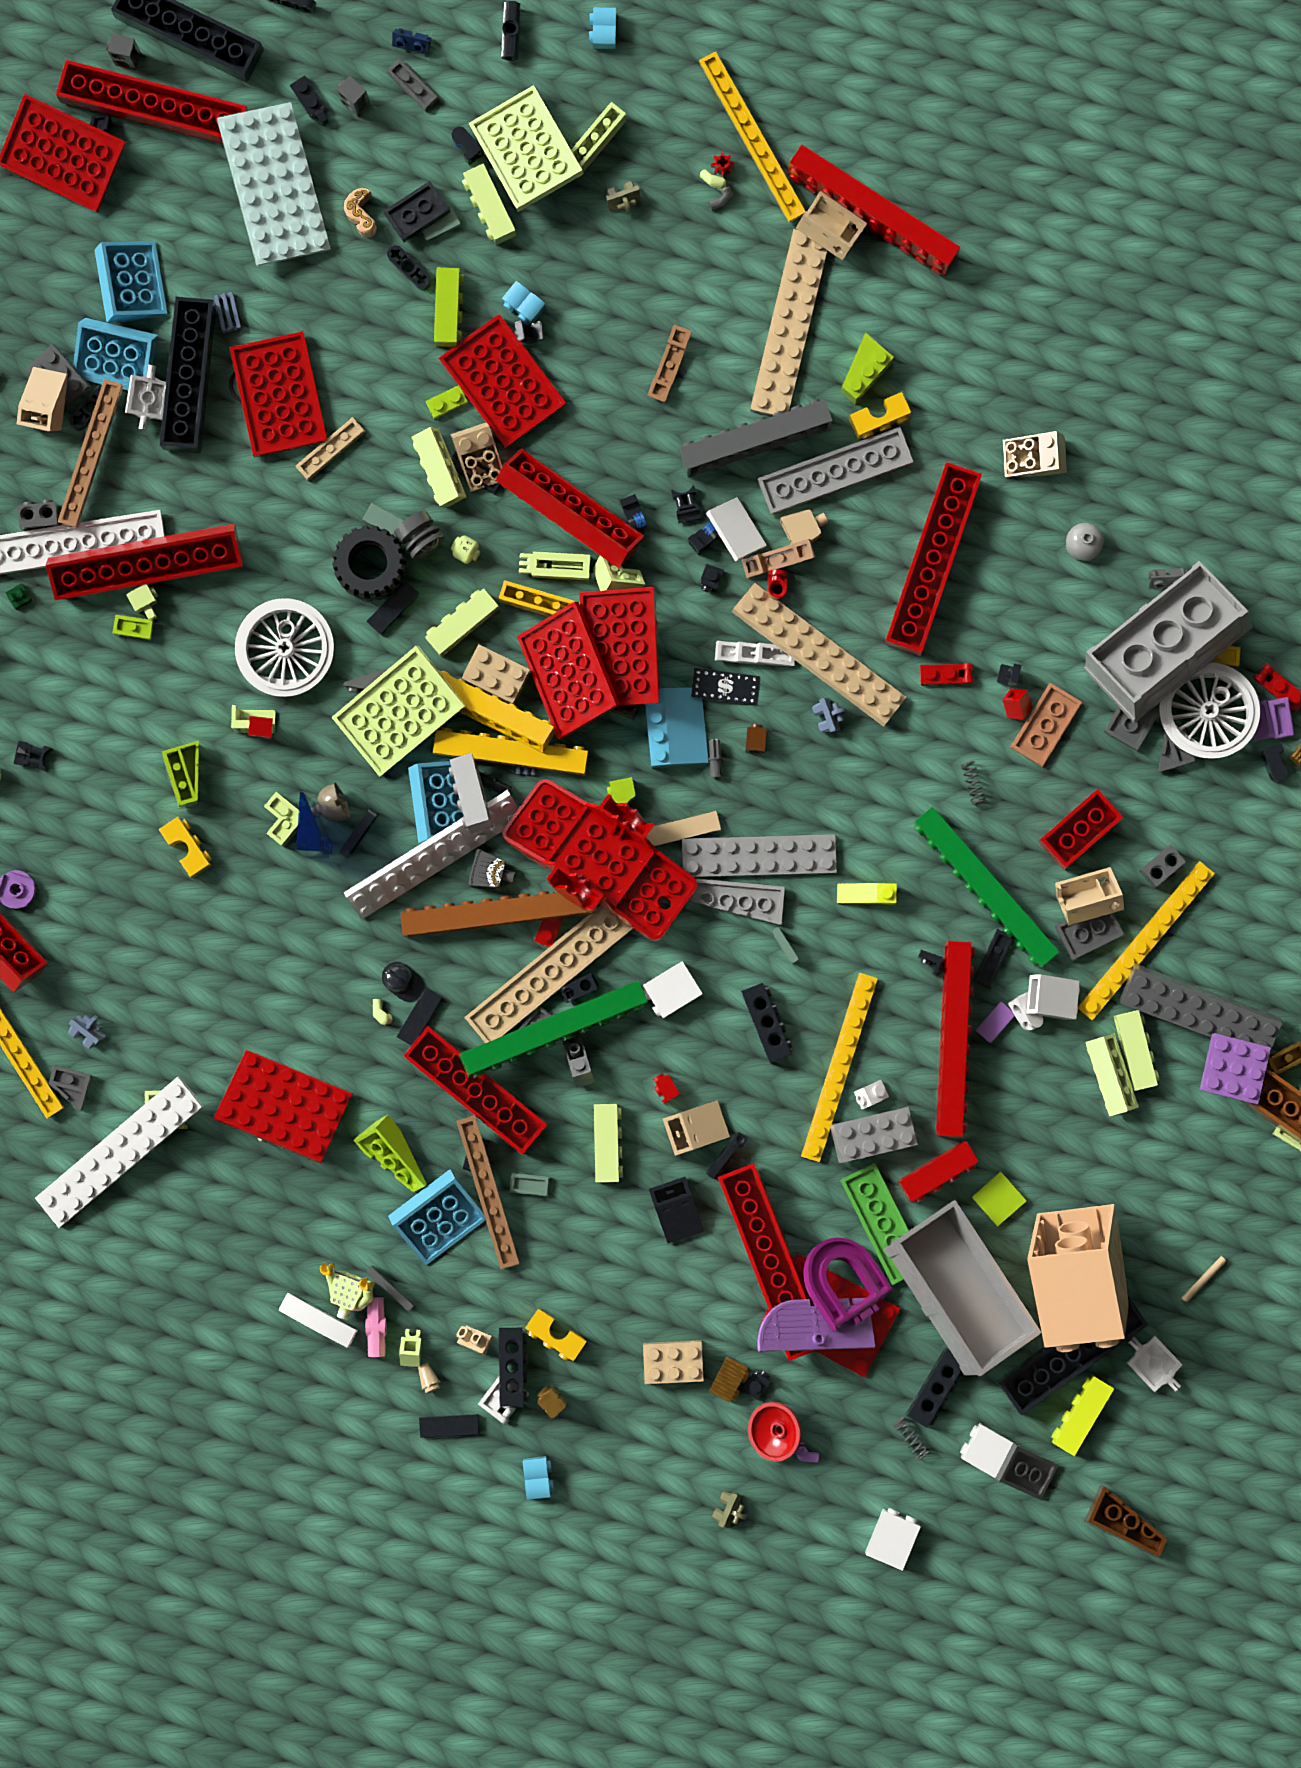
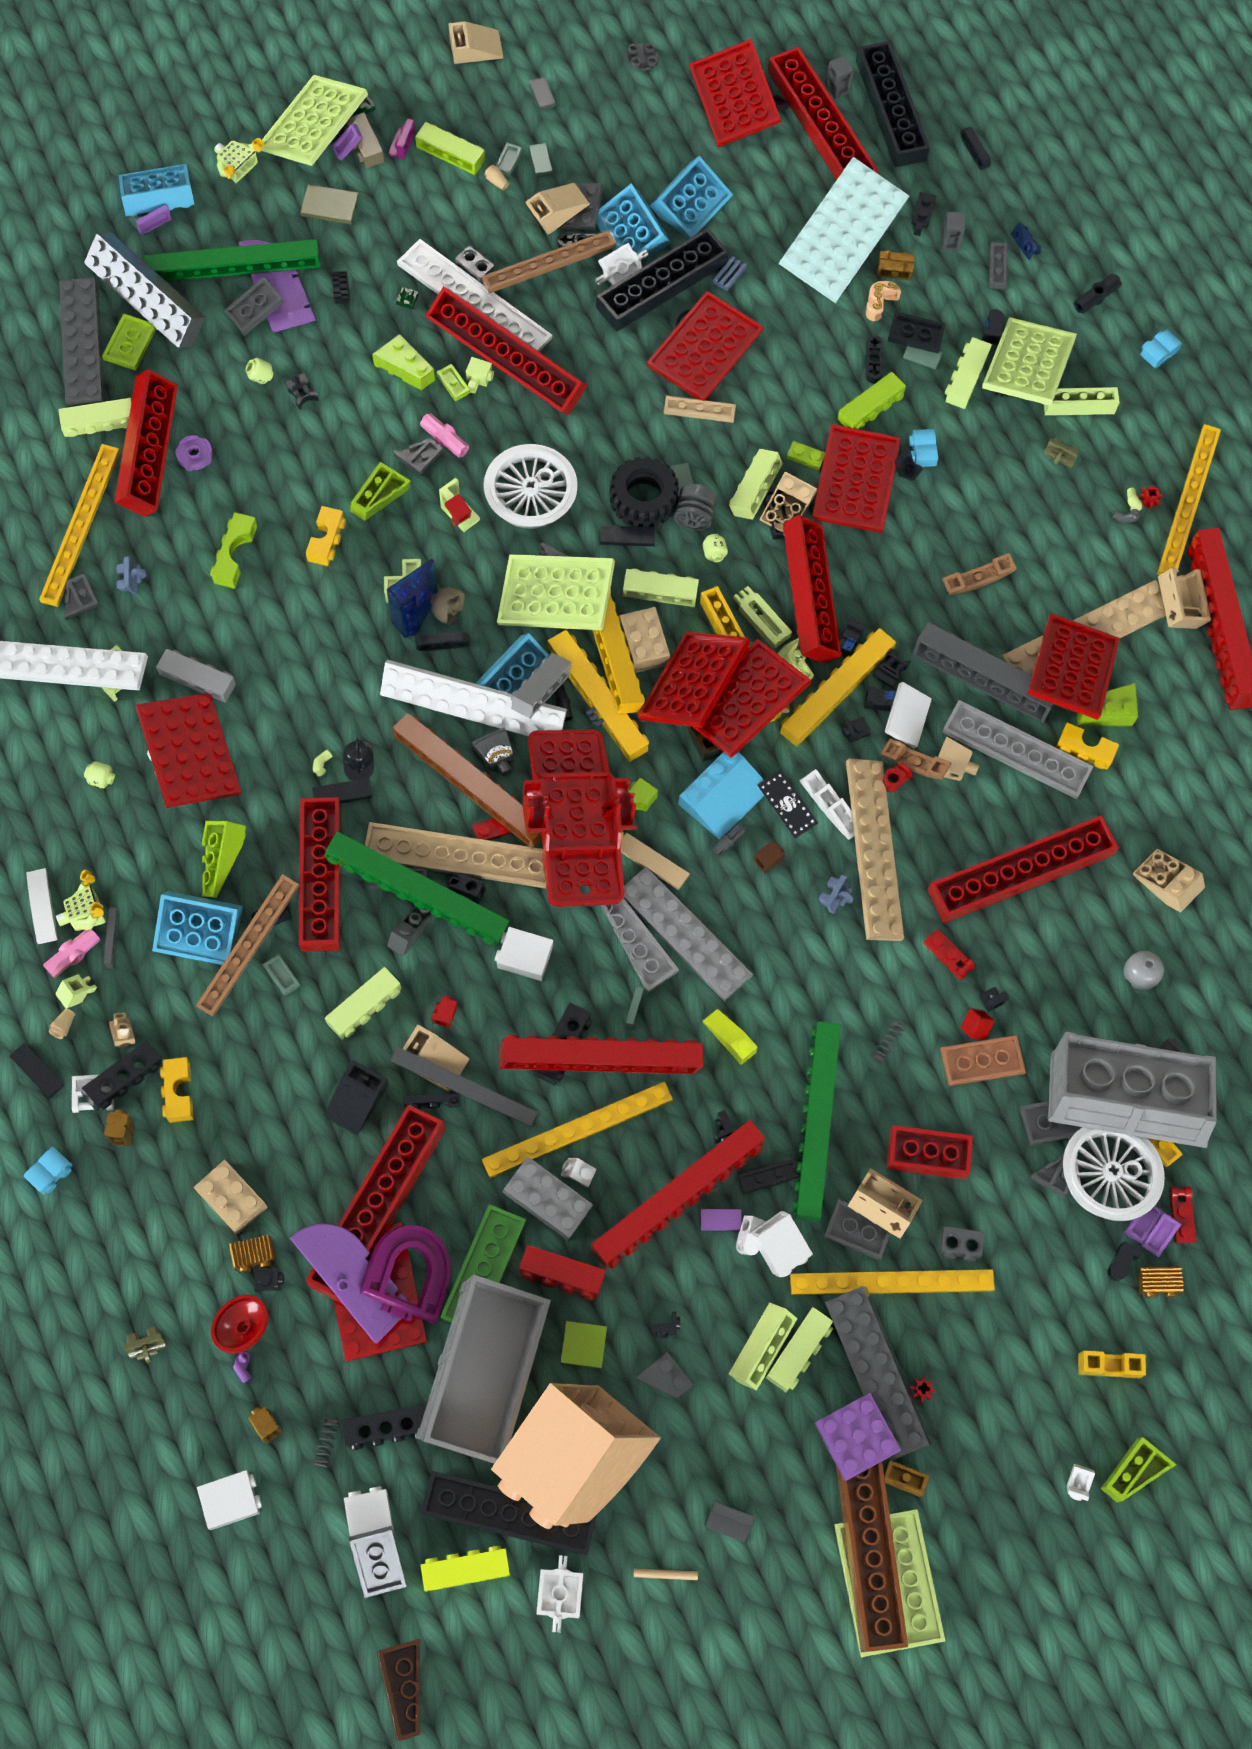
camera: 35 degrees right, 15 degrees down
none -> yellowish green head [84,761,115,789]
none -> light grey brick [156,649,236,703]
none -> lime arch [210,512,258,589]
none -> pearl gold brick [248,1406,283,1444]
none -> lime wedge [372,334,435,391]
none -> dark grey piece [390,1047,538,1126]
none -> dark grey wing [394,438,444,475]
none -> bright pink piece [420,413,469,458]
none -> red brick [499,1035,703,1074]
none -> dark grey wing [636,1352,693,1399]
none -> black bracket [651,1312,680,1339]
none -> dark grey panel [706,1502,755,1542]
none -> yellow brick [780,628,896,747]
none -> pearl gold brick [877,250,915,280]
none -> red gear [909,1376,936,1403]
none -> red plate [1027,613,1120,720]

